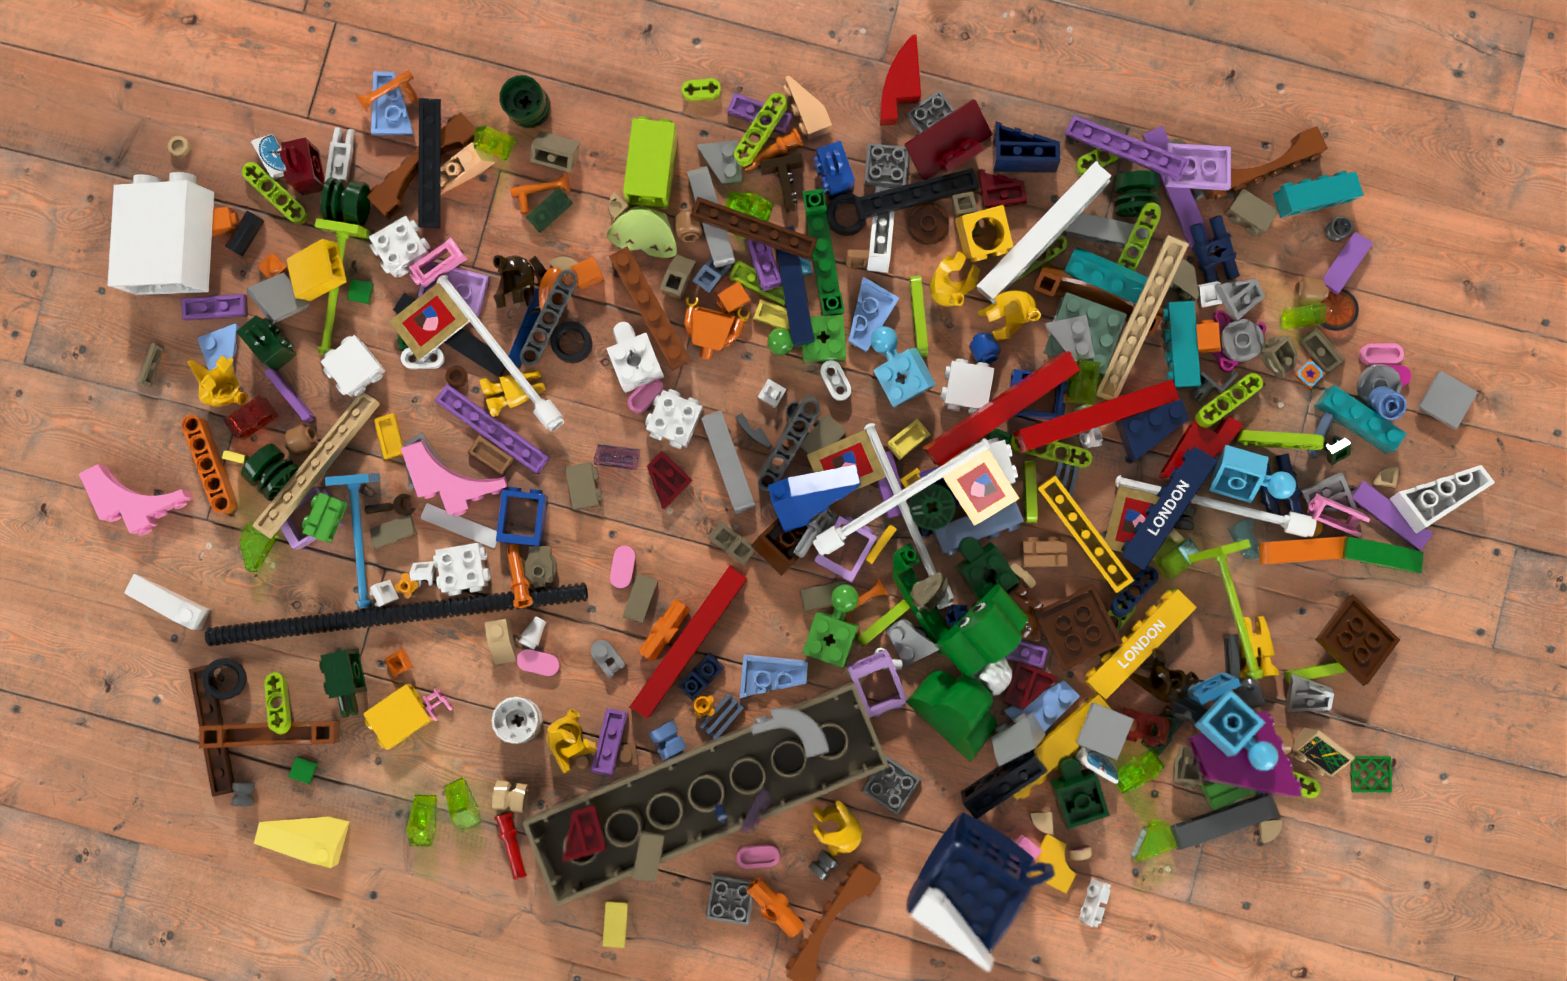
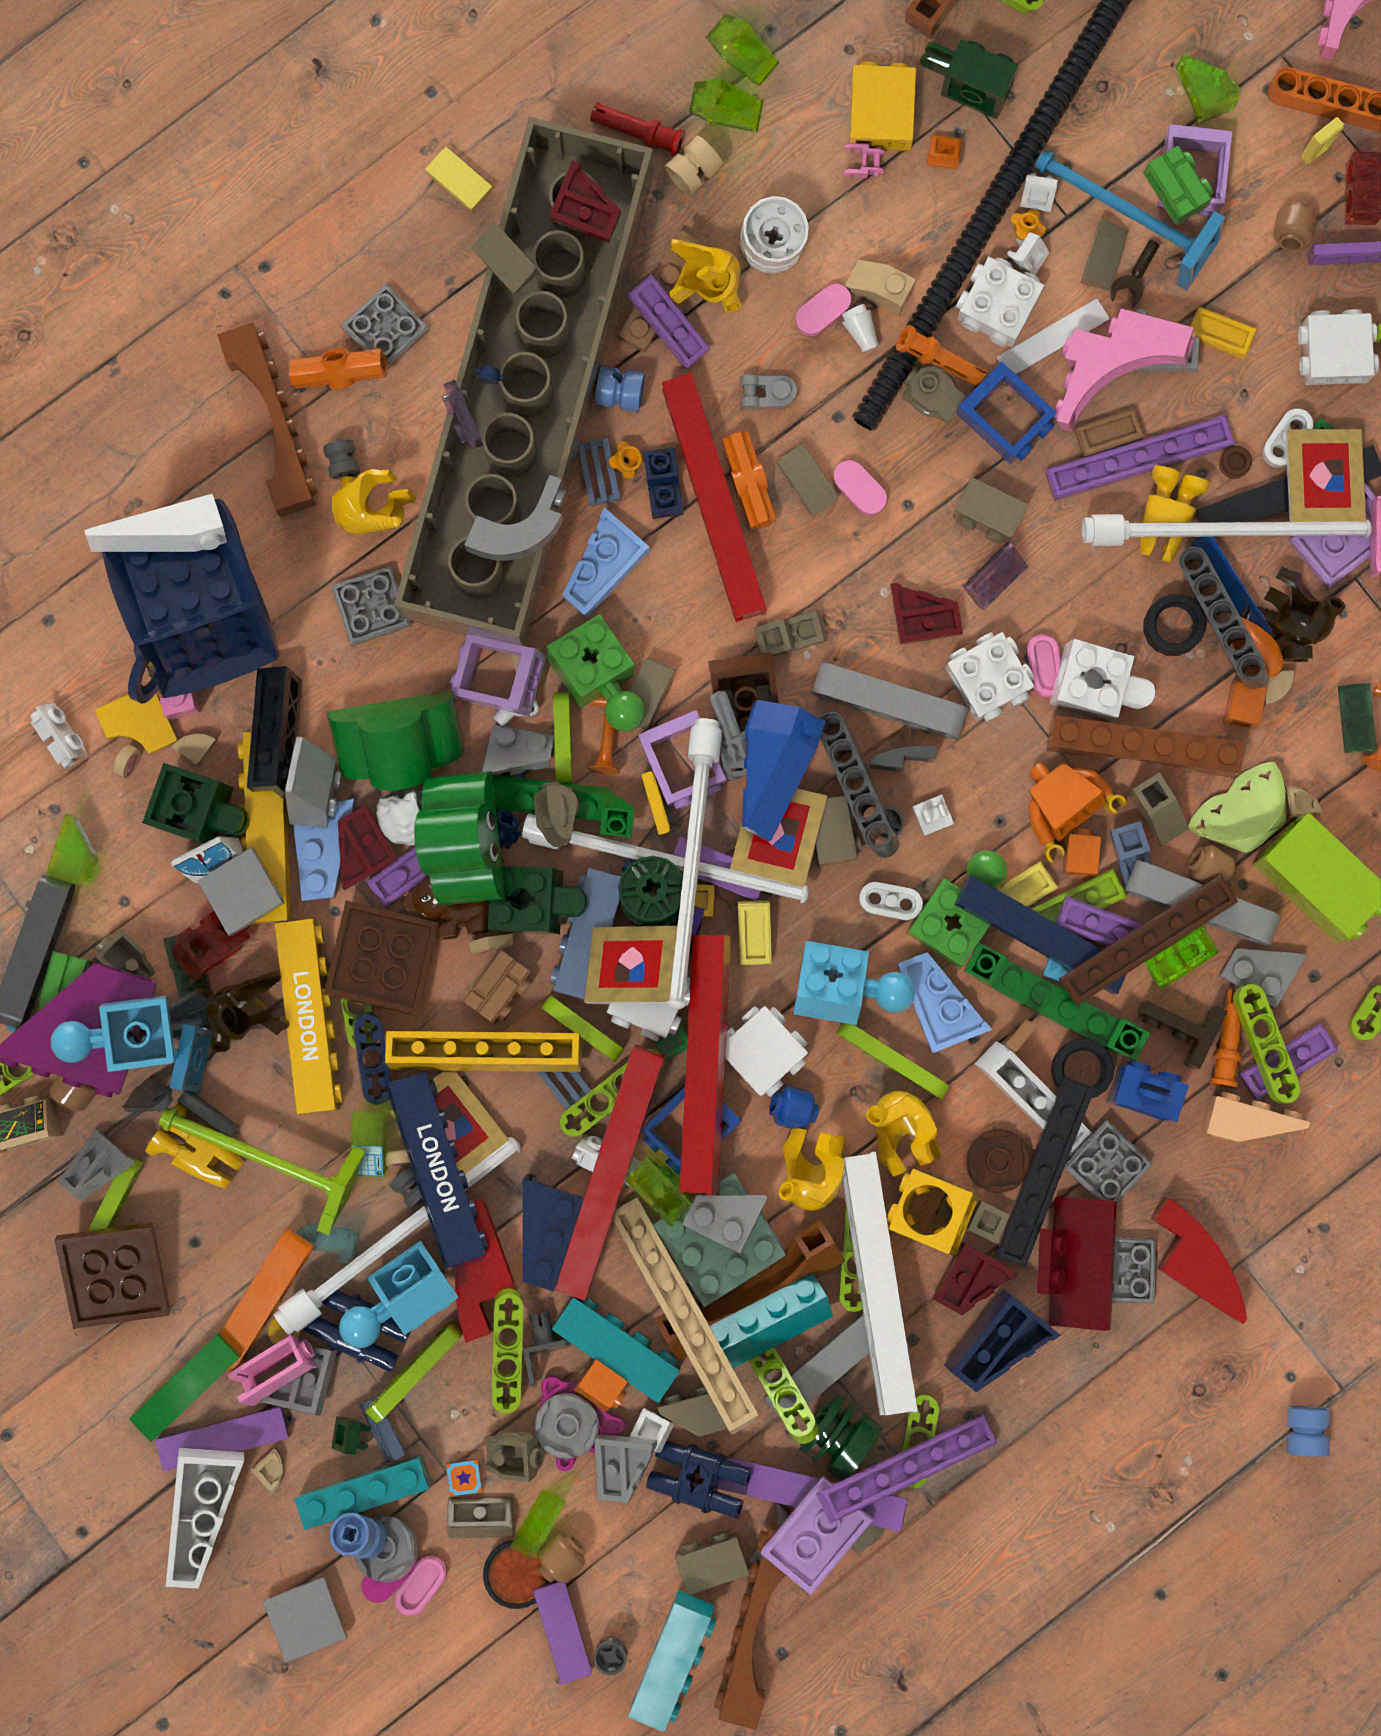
camera: 125 degrees right, 0 degrees up
dark green wheel [241,443,299,501] -> none
tan plate [252,392,380,539] -> none
bright pink tile [736,844,780,869] -> none
clear neon green slope [1115,749,1165,794] -> none

